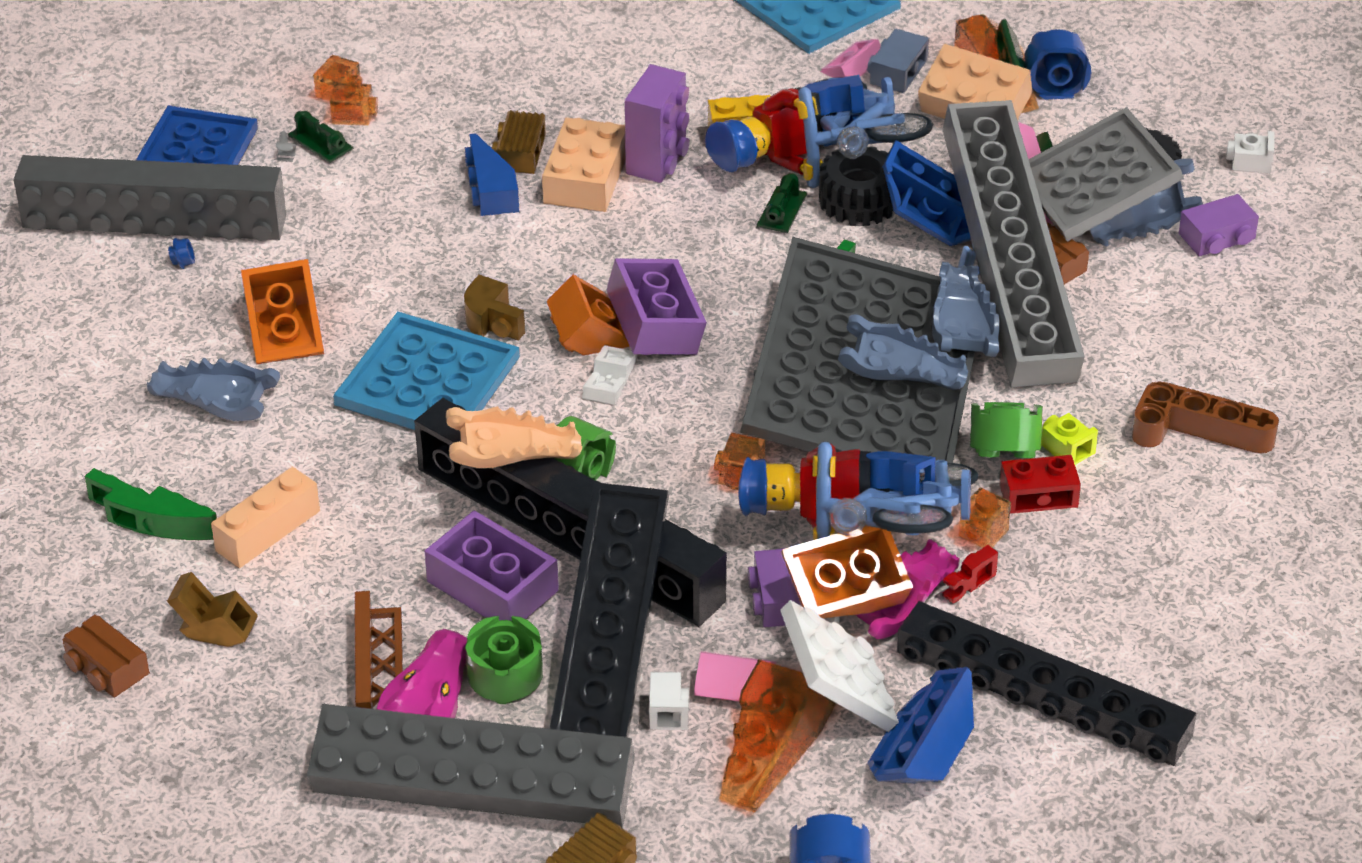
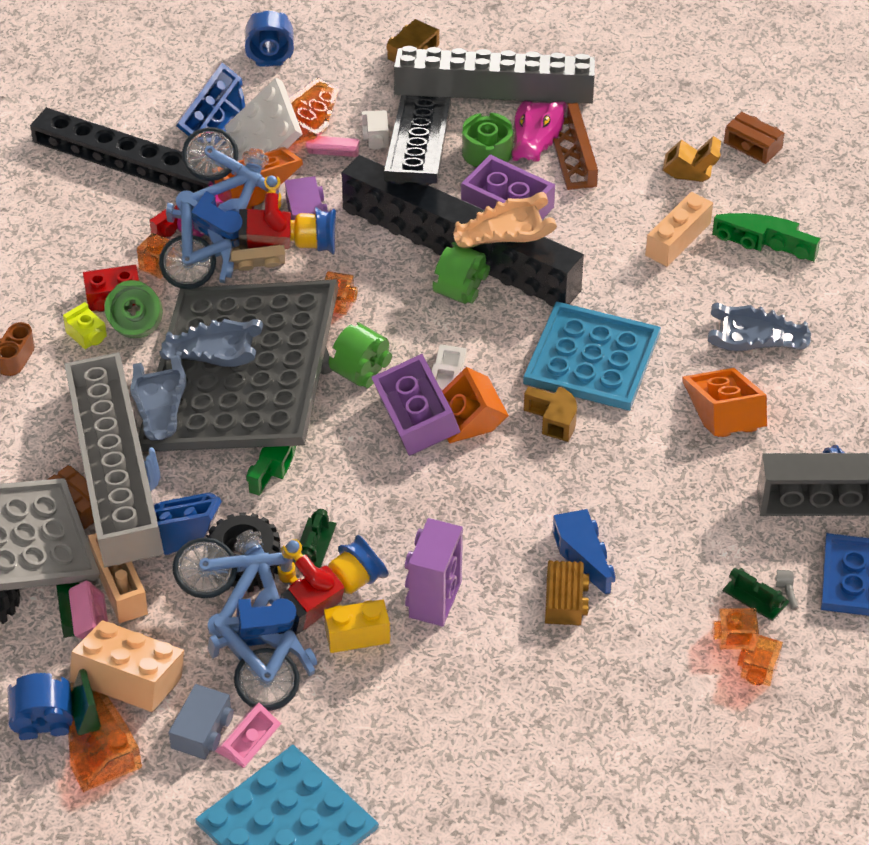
camera: 175 degrees right, 5 degrees up
light nougat brick [542,117,626,212] -> none
none -> bright green brick [329,322,392,389]

